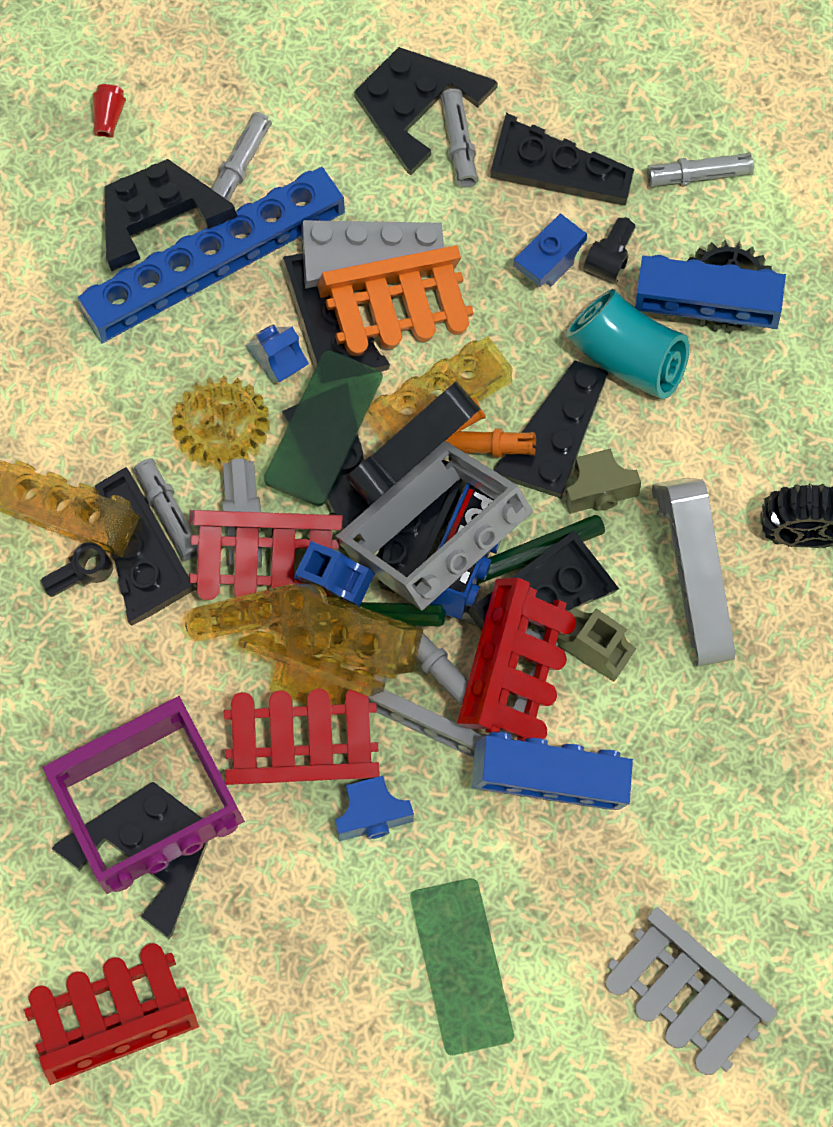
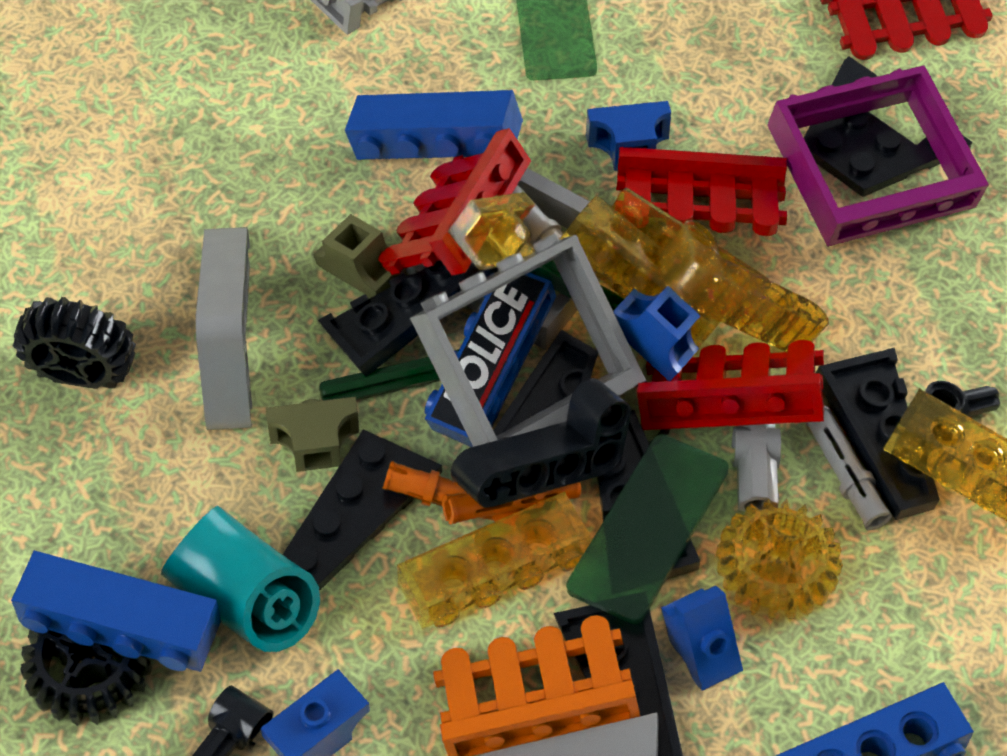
camera: 175 degrees left, 10 degrees down
none -> clear yellow panel [448,192,536,270]

